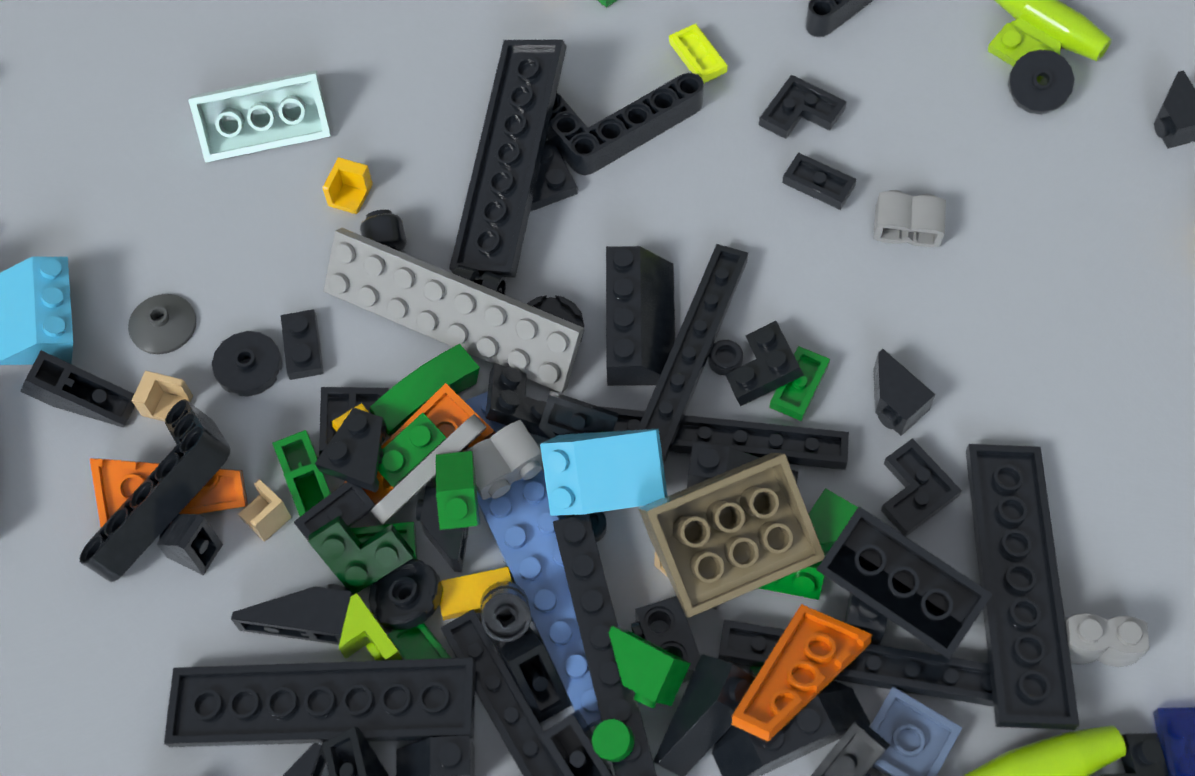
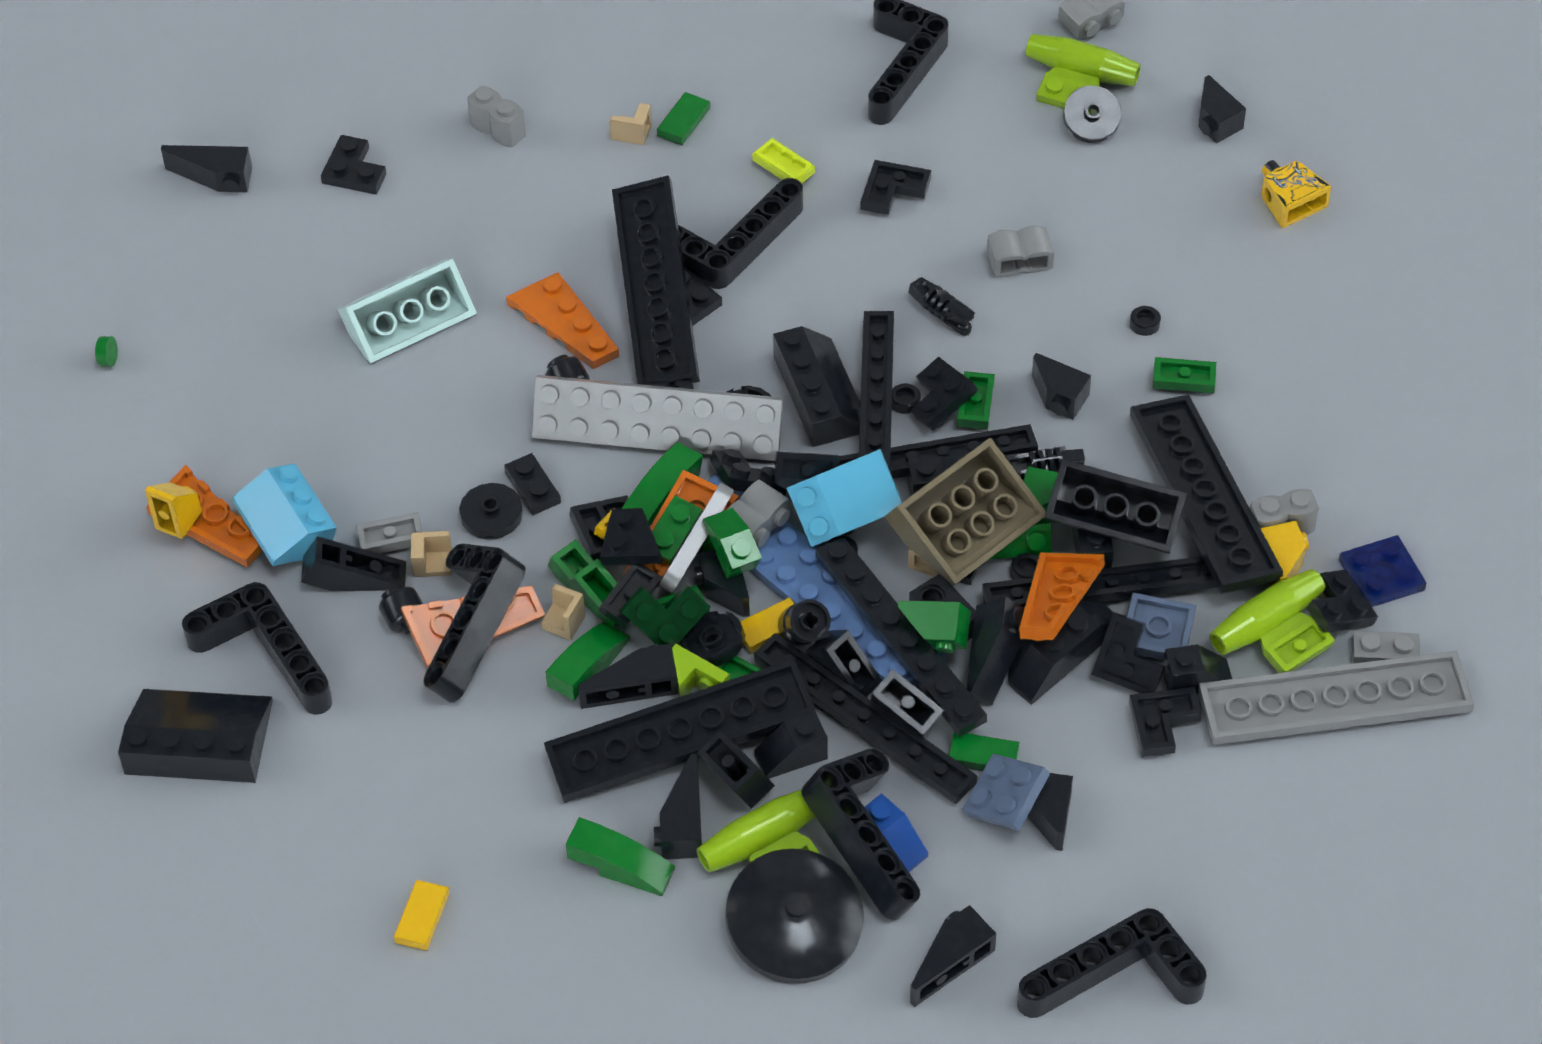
camera: 20 degrees left, 10 degrees down
dark grey dish [128,294,196,354] -> none
black slope [157,514,223,575] -> none
yellow panel [323,157,373,214] -> none
green tile [592,719,634,762] -> none
black plate [782,152,857,210] -> none
black plate [881,438,962,536] -> none
none -> light grey plate [356,512,423,554]
none -> black head [378,584,423,634]
none -> orange wing [506,272,619,369]
none -> green slope [545,622,630,701]
none -> black hinge [908,277,975,336]
none -> black hinge [1004,446,1085,481]
none -> black tile [1011,553,1039,580]
none -> black tile [1130,306,1161,336]
none -> green plate [1153,357,1217,393]
none -> yellow slope [1260,521,1309,585]

